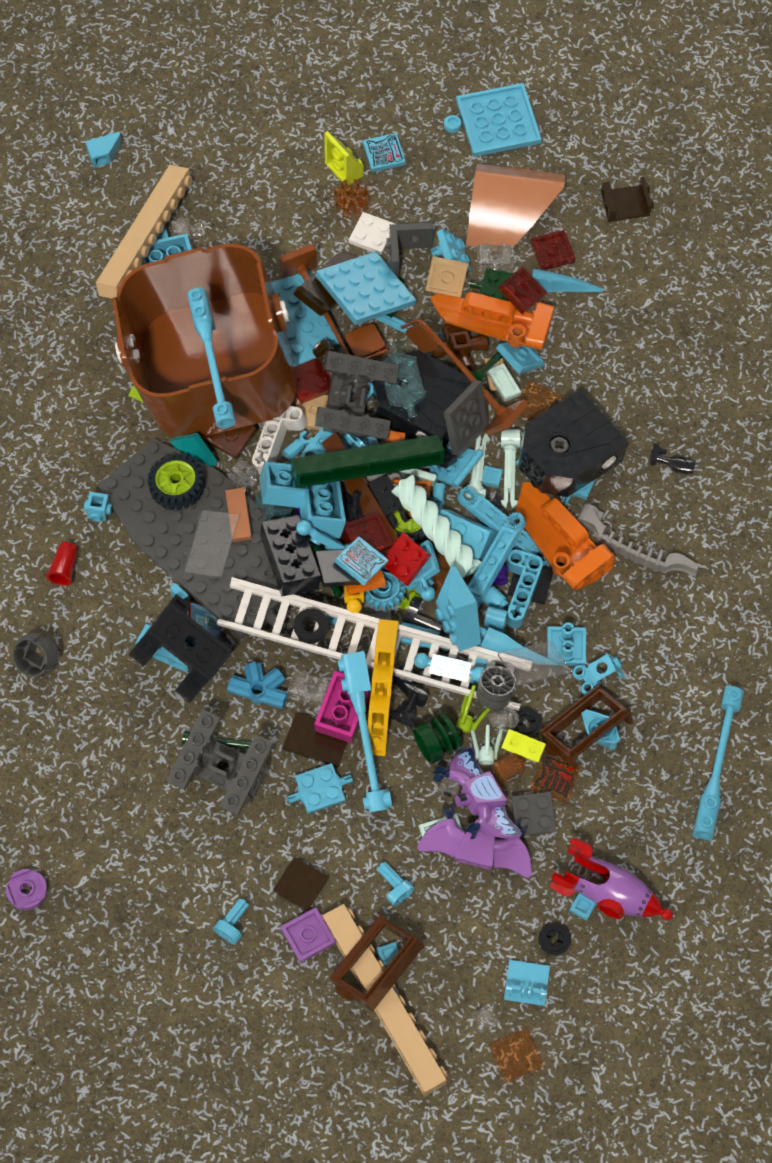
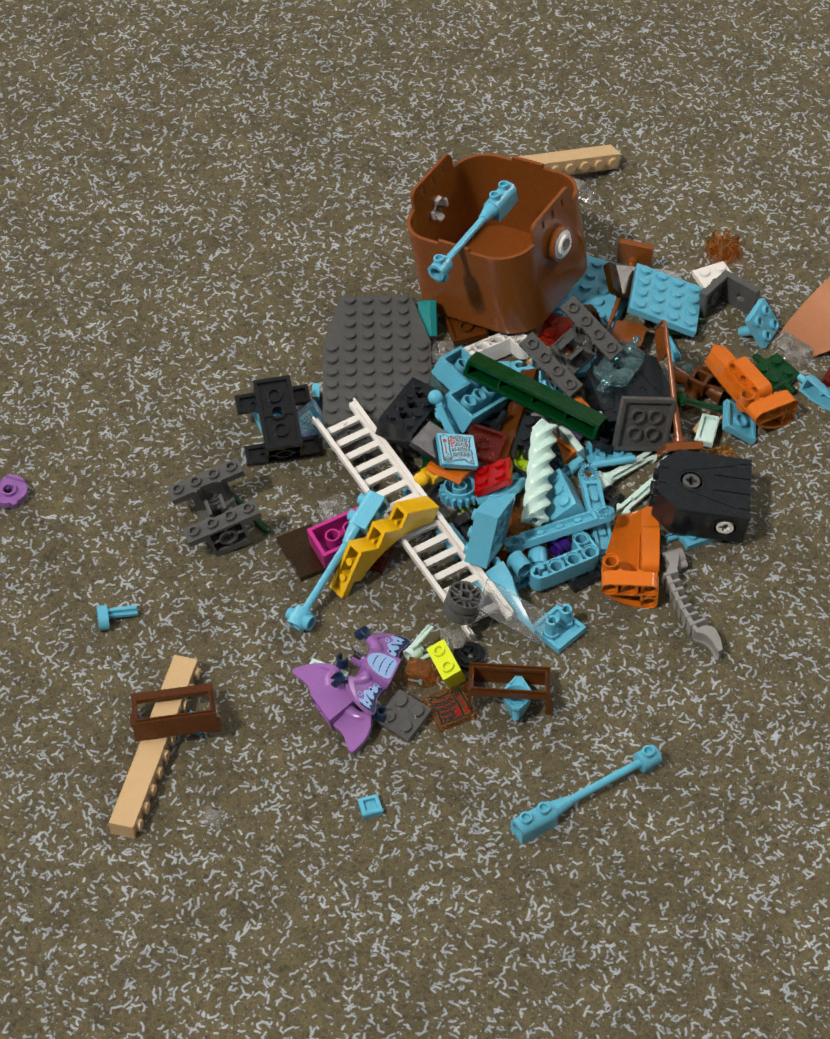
camera: 45 degrees right, 15 degrees down
dark grey piece [12,632,58,677] -> none
red plant [46,542,78,586] -> none
medium azure brick [84,492,113,522] -> none
medium azure slope [85,132,122,168] -> none
wheel [148,454,205,510] -> none
clear piece [184,510,240,578] -> none
nougat tile [225,487,252,542] -> none
dark azure piece [227,662,288,710] -> none
dark brown tile [273,857,329,912] -> none
medium lavender plate [280,907,336,963] -> none
medium azure plate [287,763,353,814] -> none
black tyre [294,608,329,643] -> none
neon yellow slope [324,131,364,186] -> none
medium azure tile [363,133,406,172] -> none
medium azure piece [376,862,415,907] -> none
black piece [389,691,419,730] -> none
black hinge [392,663,428,708] -> none
dark green wheel [412,713,462,764] -> none
plate [414,653,485,682] -> none
tan plate [425,256,468,298] -> none
lime plant [455,685,490,734] -> none
medium azure tile [481,466,503,488] -> none
clear orange tile [489,1028,544,1084] -> none
clear red plate [498,266,547,315] -> none
medium azure hinge [504,960,550,1006] -> none
black gear [538,923,571,956] -> none
piece [550,838,673,921] -> none
medium azure piece [573,654,625,695] -> none
black piece [650,443,696,475] -> none

